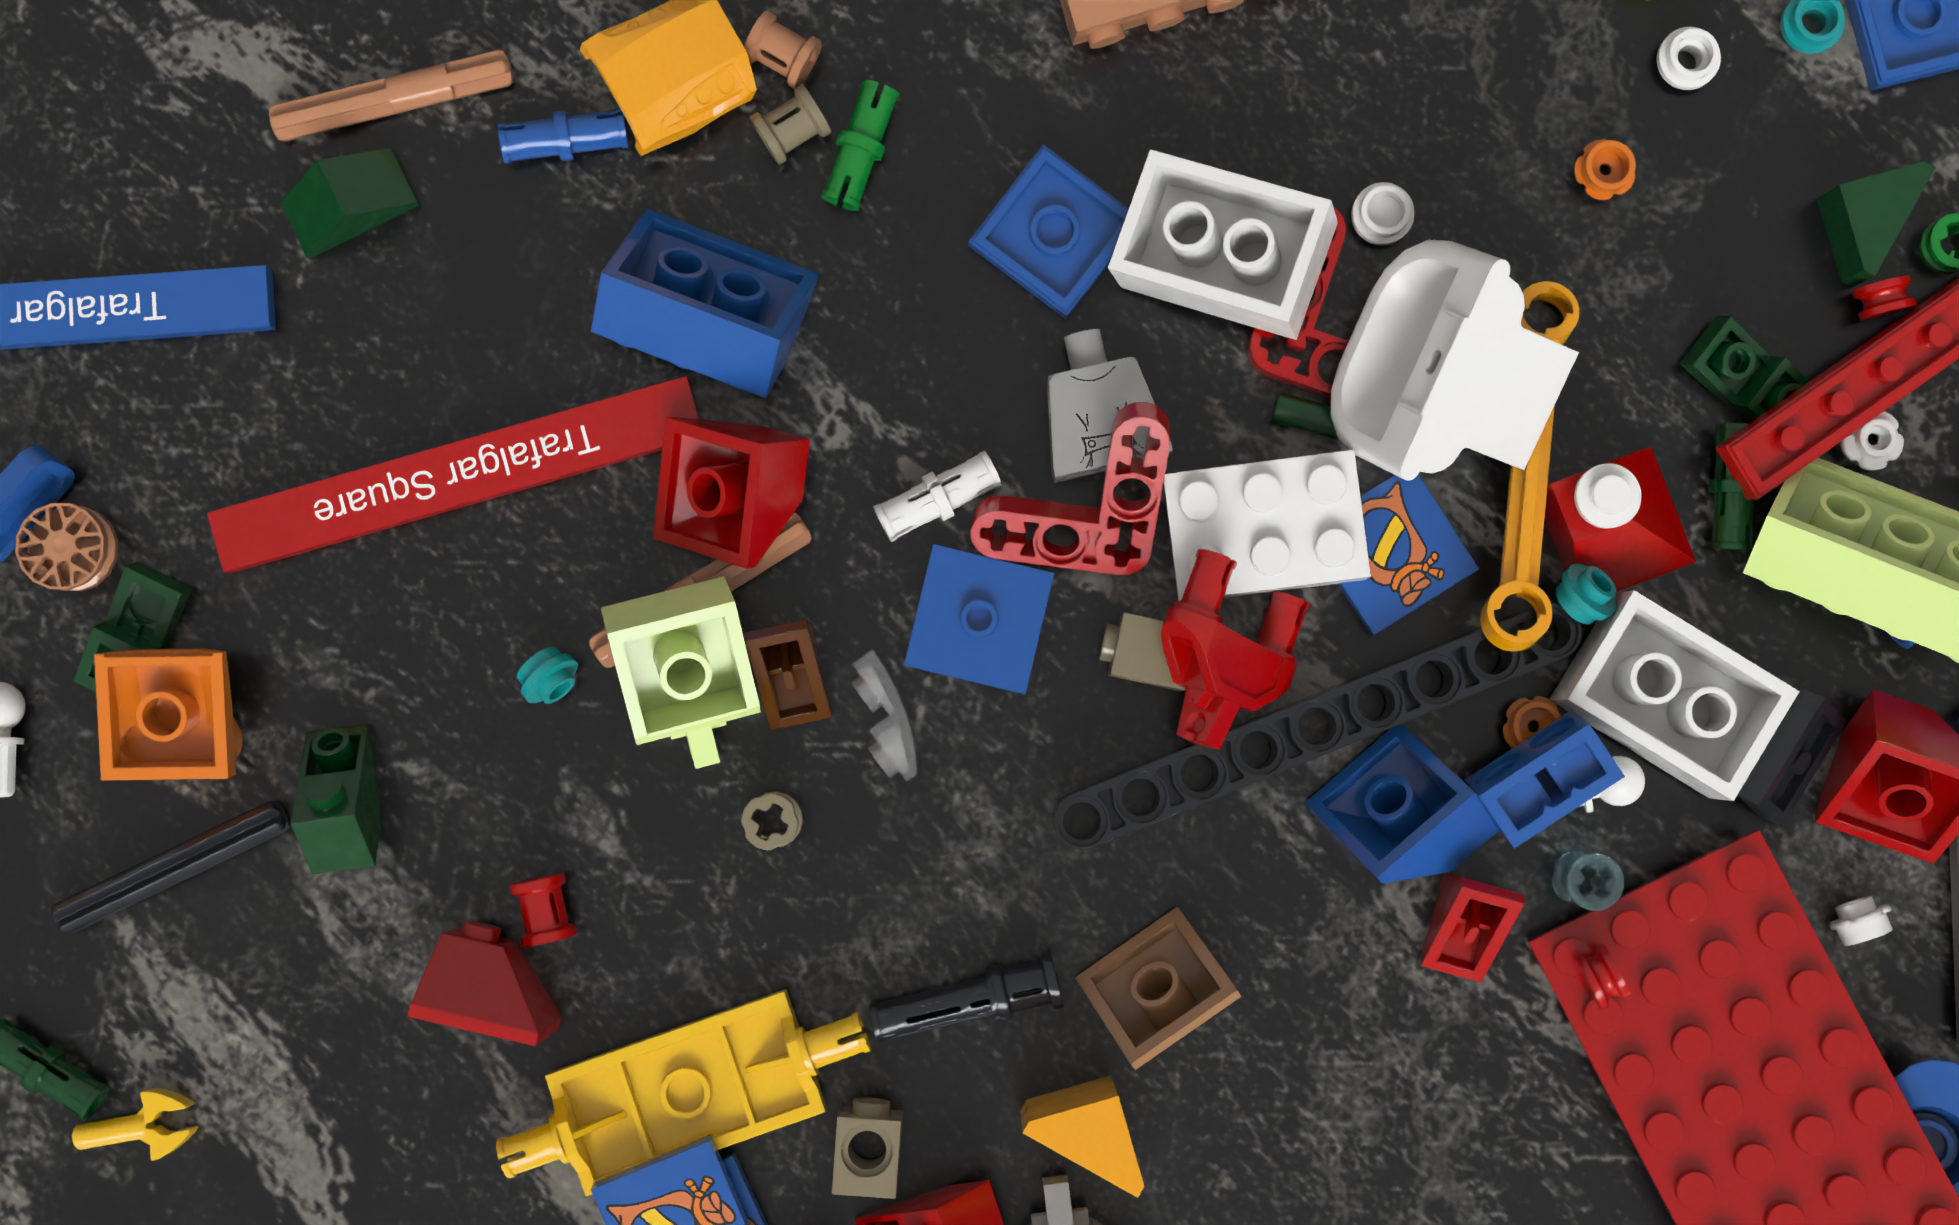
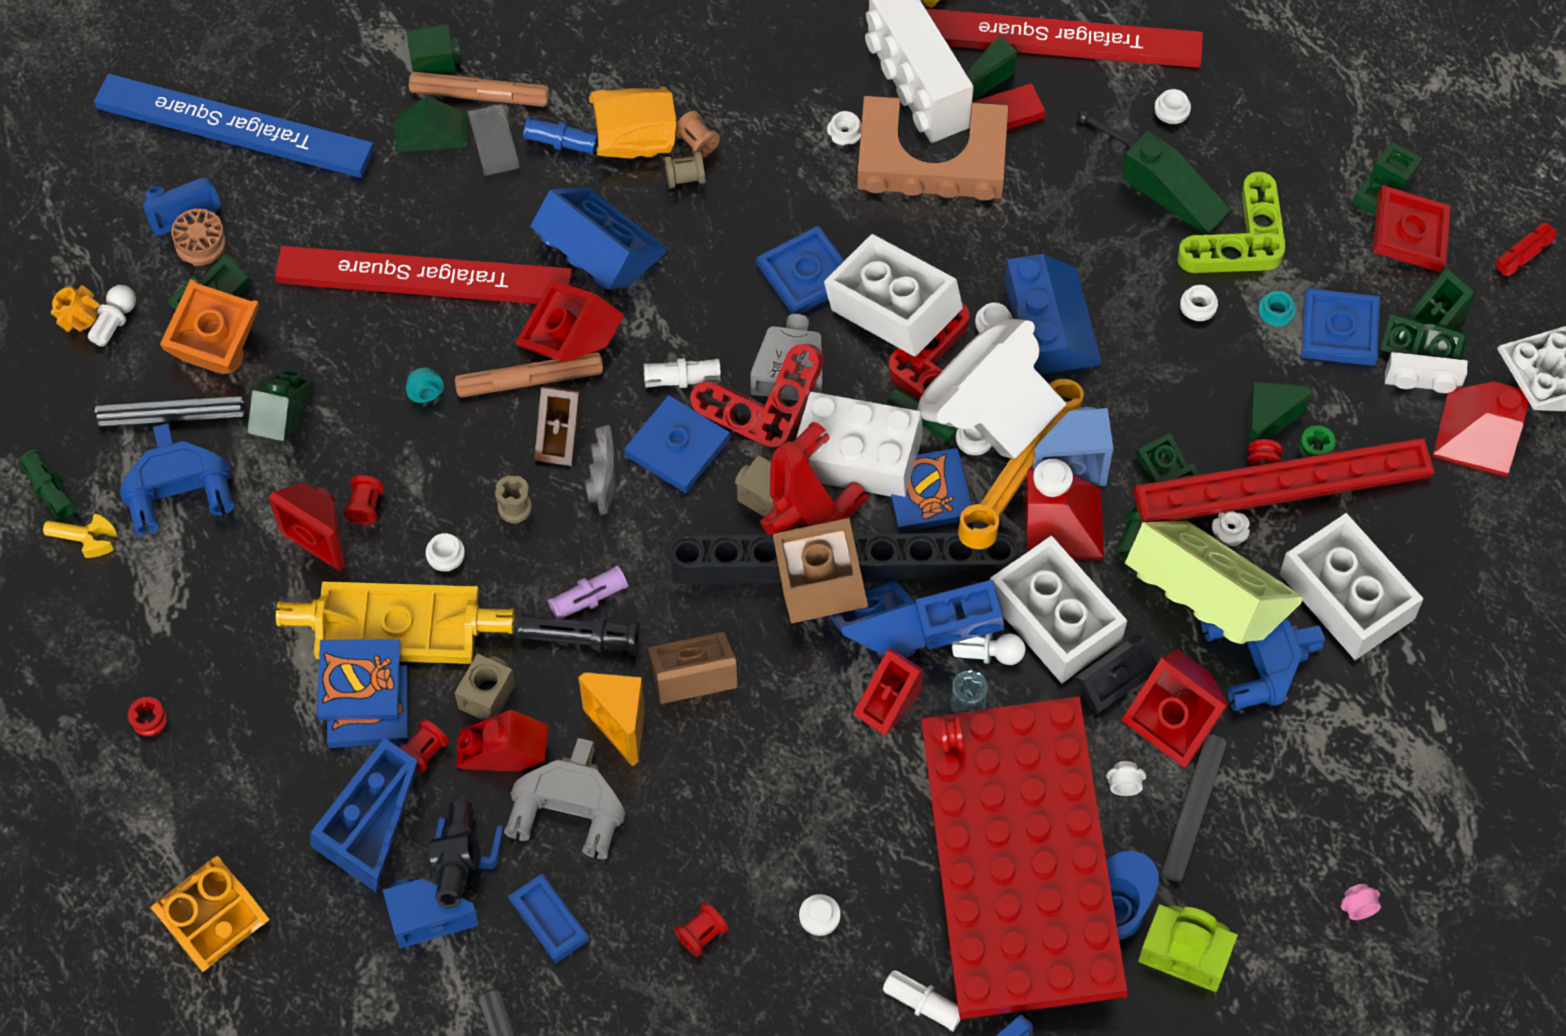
camera: 20 degrees right, 25 degrees down
yellowish green hinge [601,576,761,769] -> none
green pin [821,80,900,211] -> none
teal plate [1556,563,1617,625] -> none
orange plate [1574,139,1636,200] -> none
none -> blue connector [120,423,234,536]
none -> dark green brick [406,25,461,75]
none -> white plate [426,533,465,571]
none -> clear tile [468,104,519,176]
none -> lavender pin [547,565,628,619]
none -> medium nougat slope [773,518,868,623]
none -> blue slope [1004,254,1101,375]
none -> medium blue slope [1032,407,1113,486]

